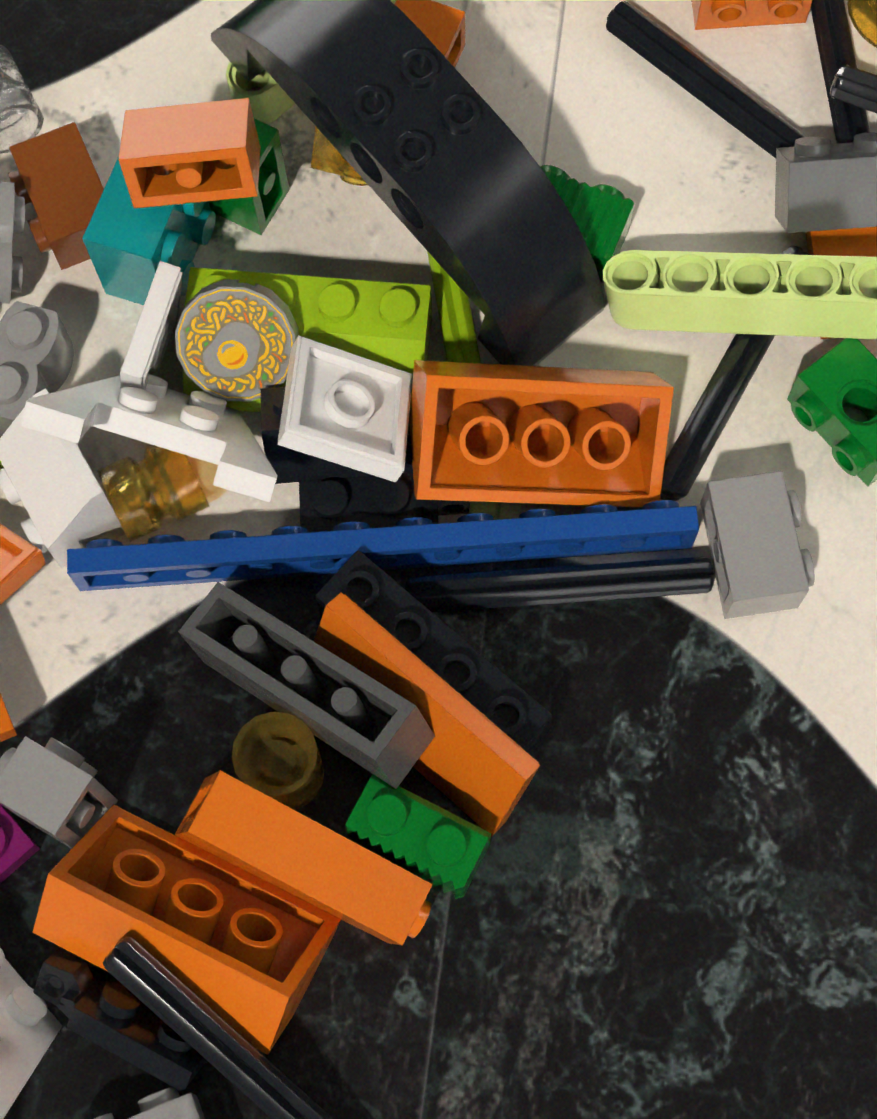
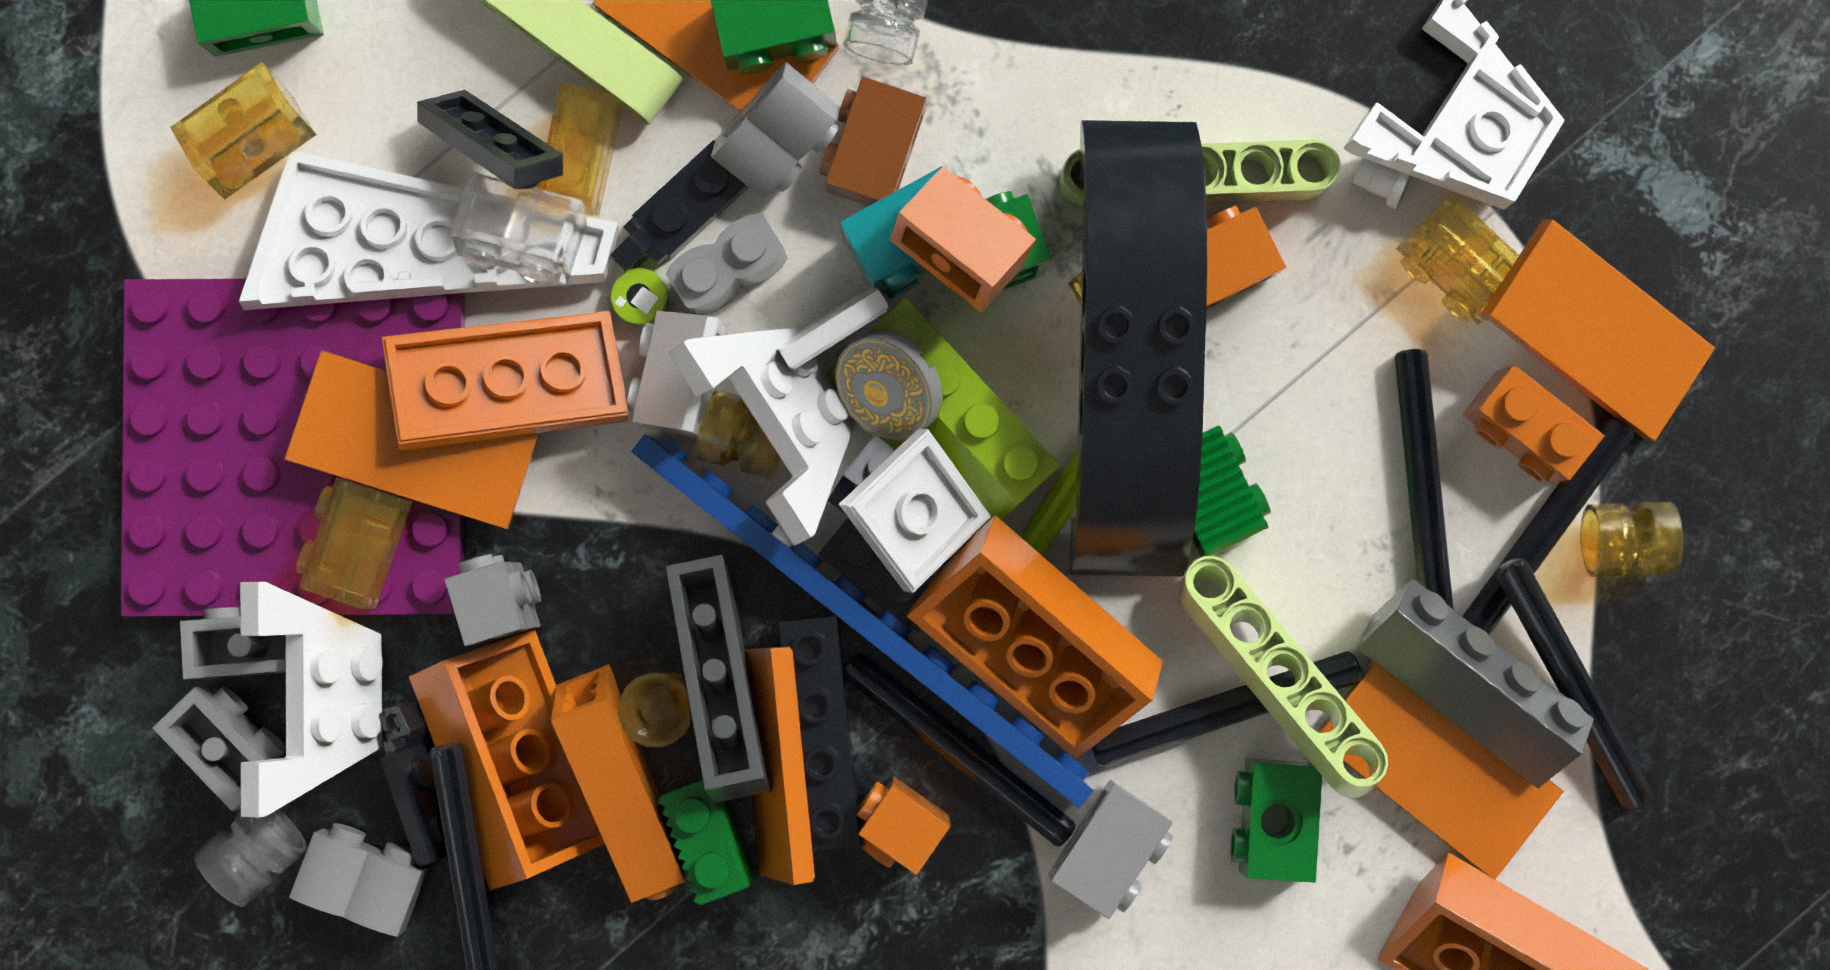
camera: 40 degrees right, 15 degrees up
none -> orange brick [856,776,950,875]

